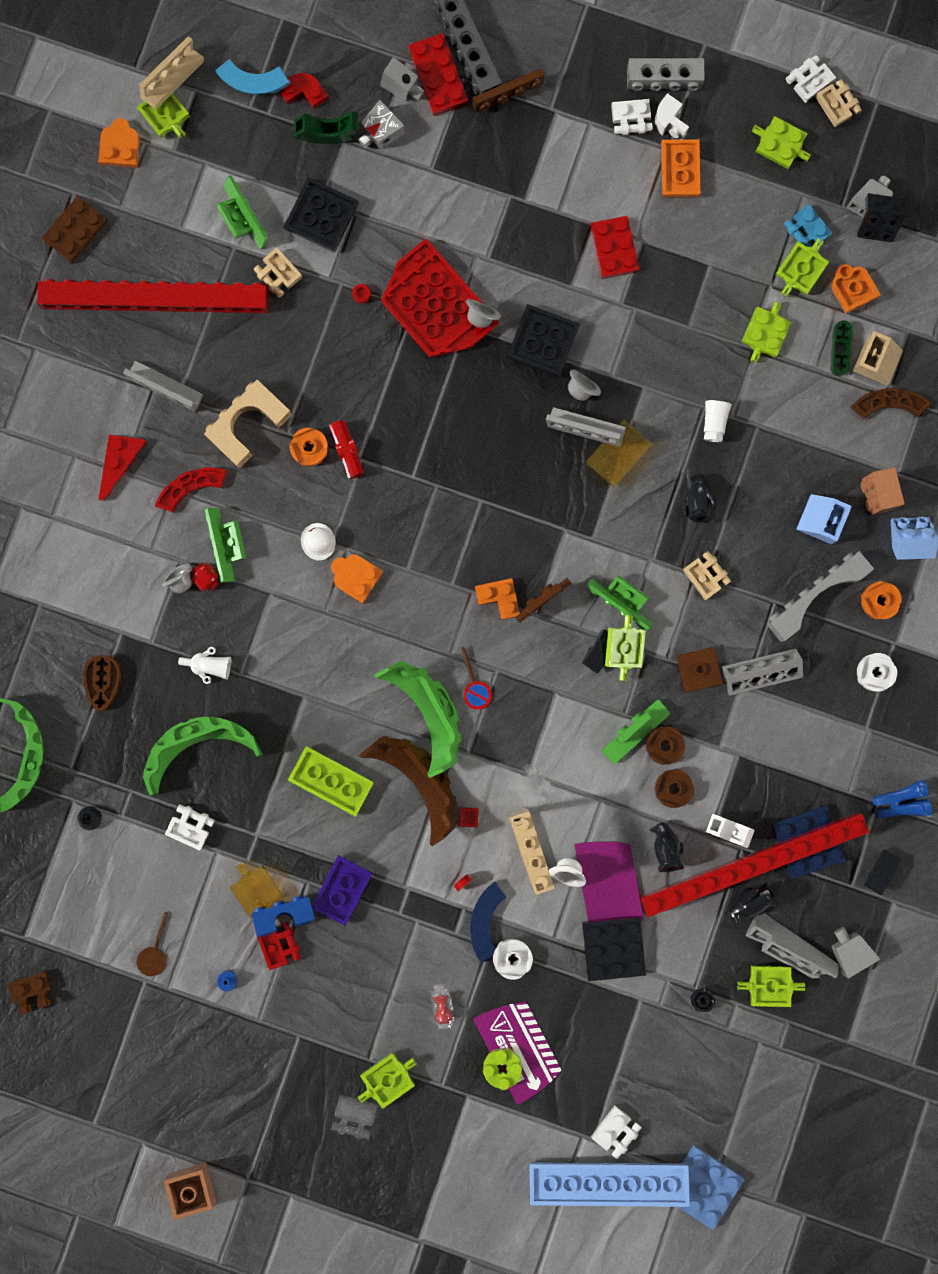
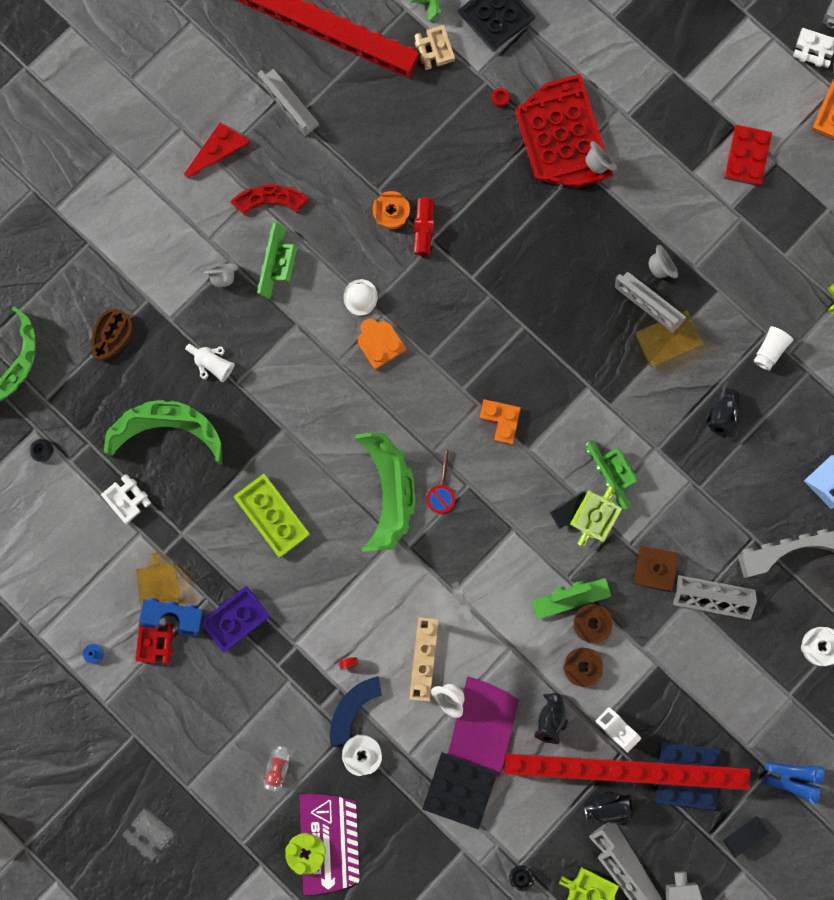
camera: 30 degrees right, 5 degrees down
reddish brown piece [137,912,168,976] -> none
red head [191,563,220,591] -> none
tan arch [204,380,292,469] -> none
lime plate [358,1052,417,1109] -> none
reddish brown windscreen [359,736,457,846] -> none
red tile [459,807,479,828] -> none
black plate [507,304,580,378] -> none
reddish brown plate [515,578,572,623] -> none
tan plate [683,551,731,600] -> none

